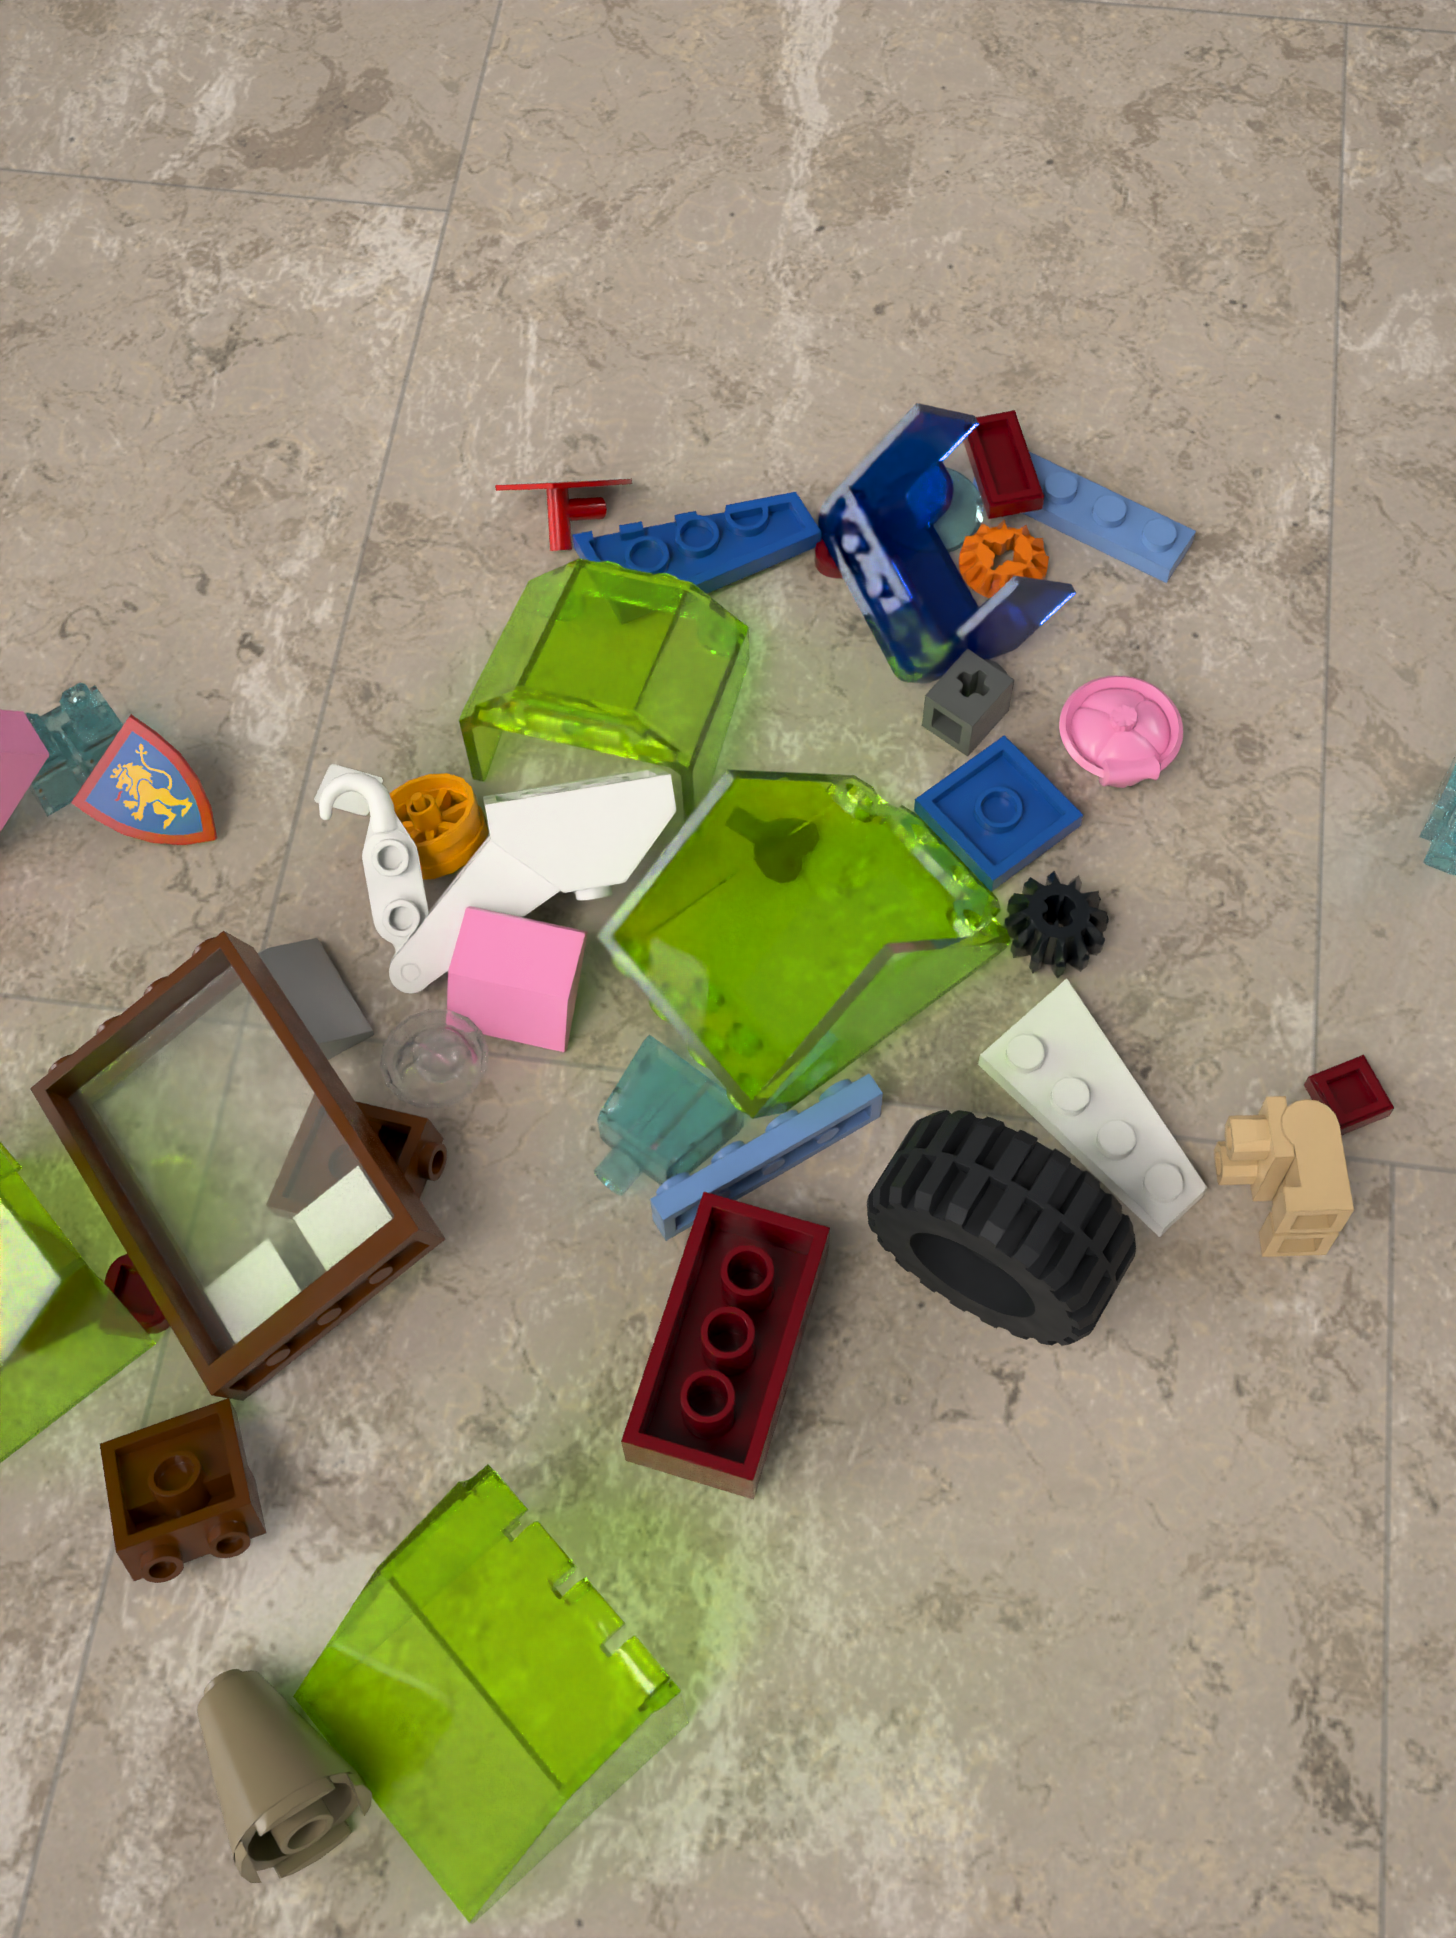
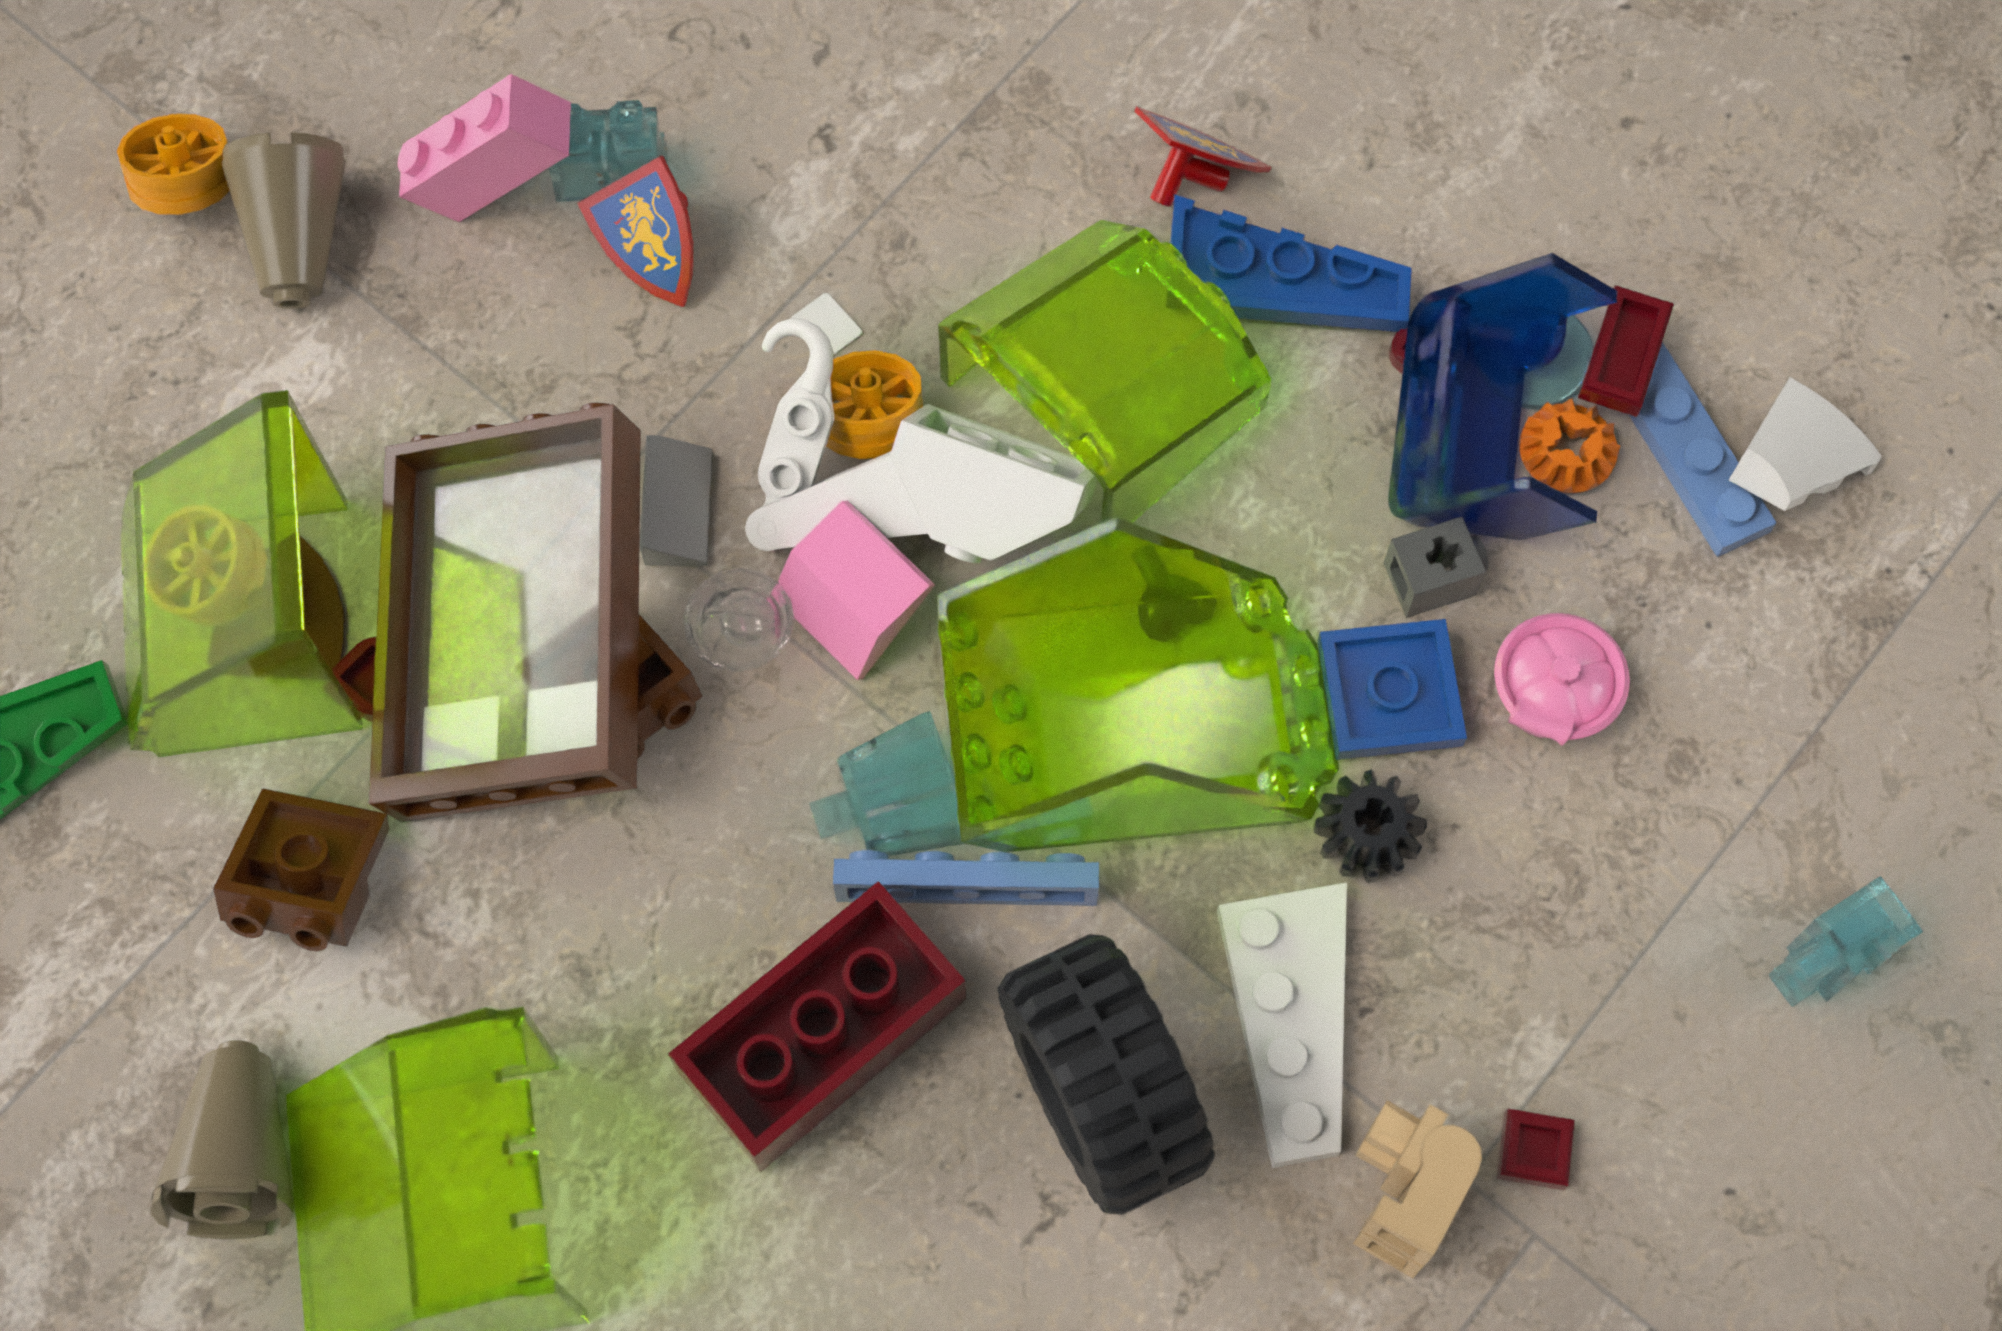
camera: 30 degrees right, 5 degrees up
none -> white slope [1729,377,1882,511]

